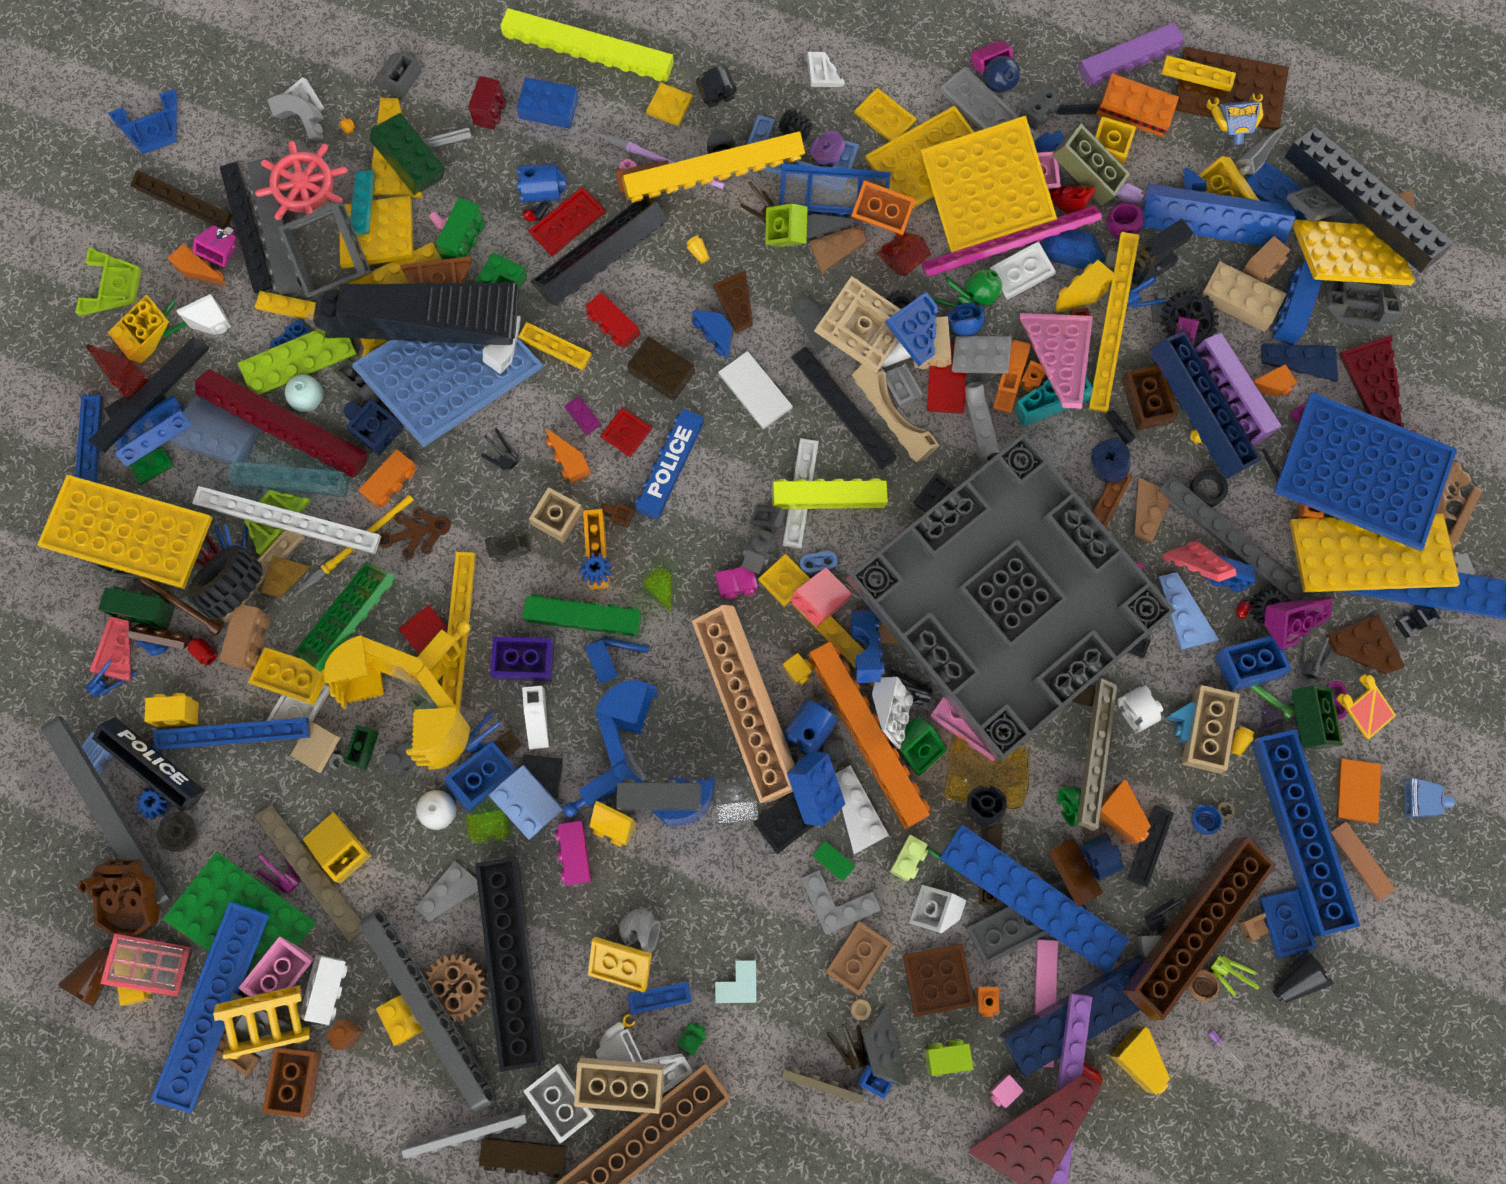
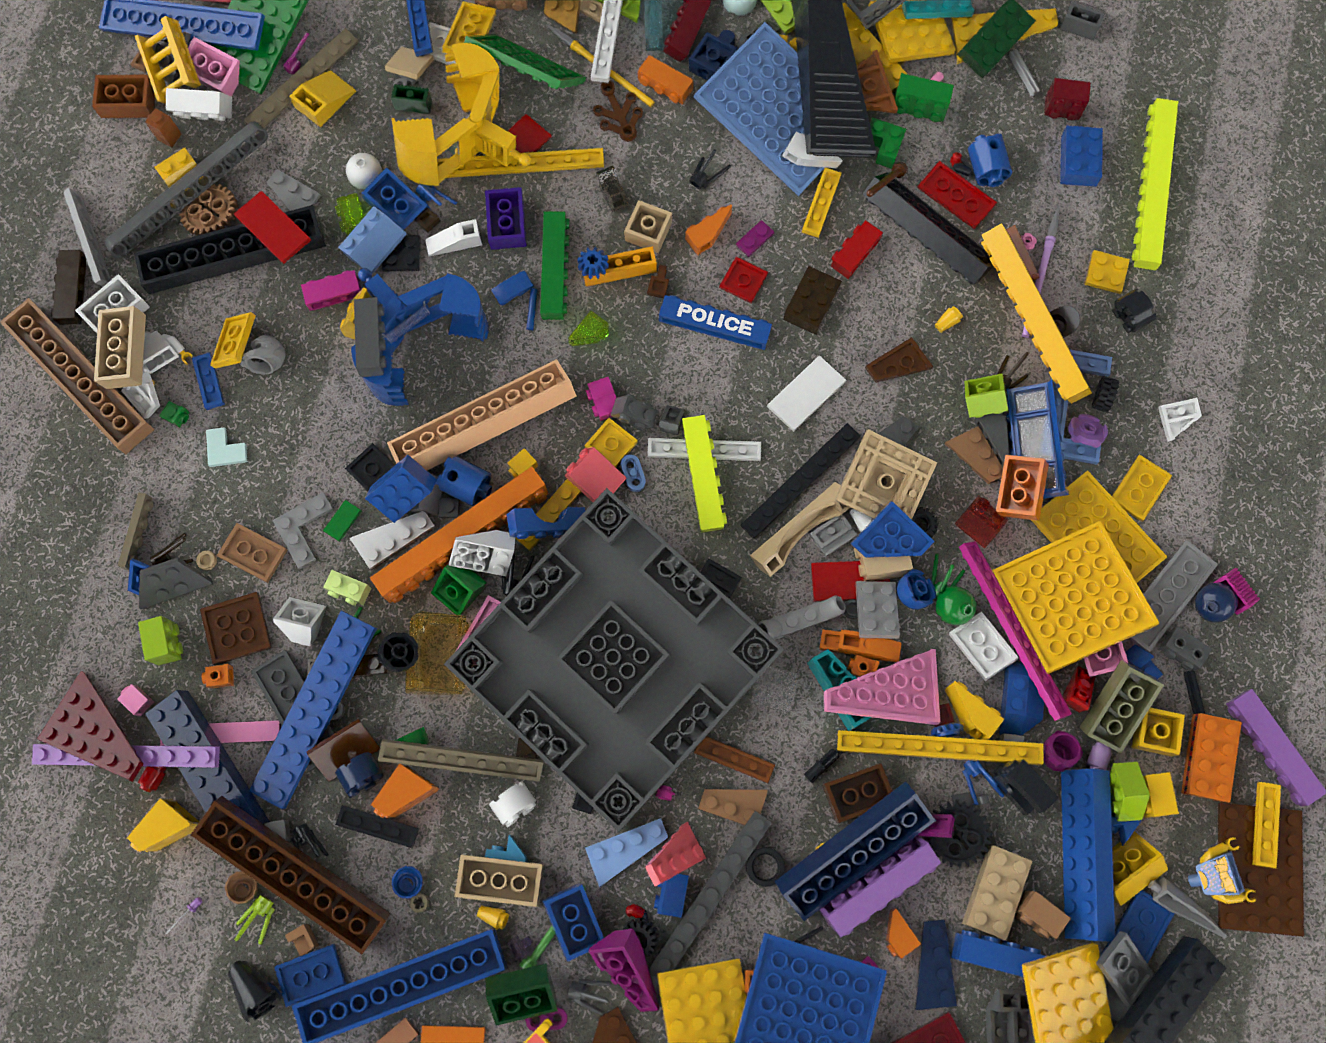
camera: 85 degrees right, 0 degrees up
blue slope [692,310,732,359] -> none
clear slope [715,777,758,824] -> none
dark blue brick [1091,438,1131,483] -> none
none -> red tile [234,190,311,264]
none -> reddish brown piece [866,162,908,197]
none -> blue gear [931,723,964,737]
none -> lime brick [1110,762,1150,822]
none -> yellow brick [1143,772,1179,818]

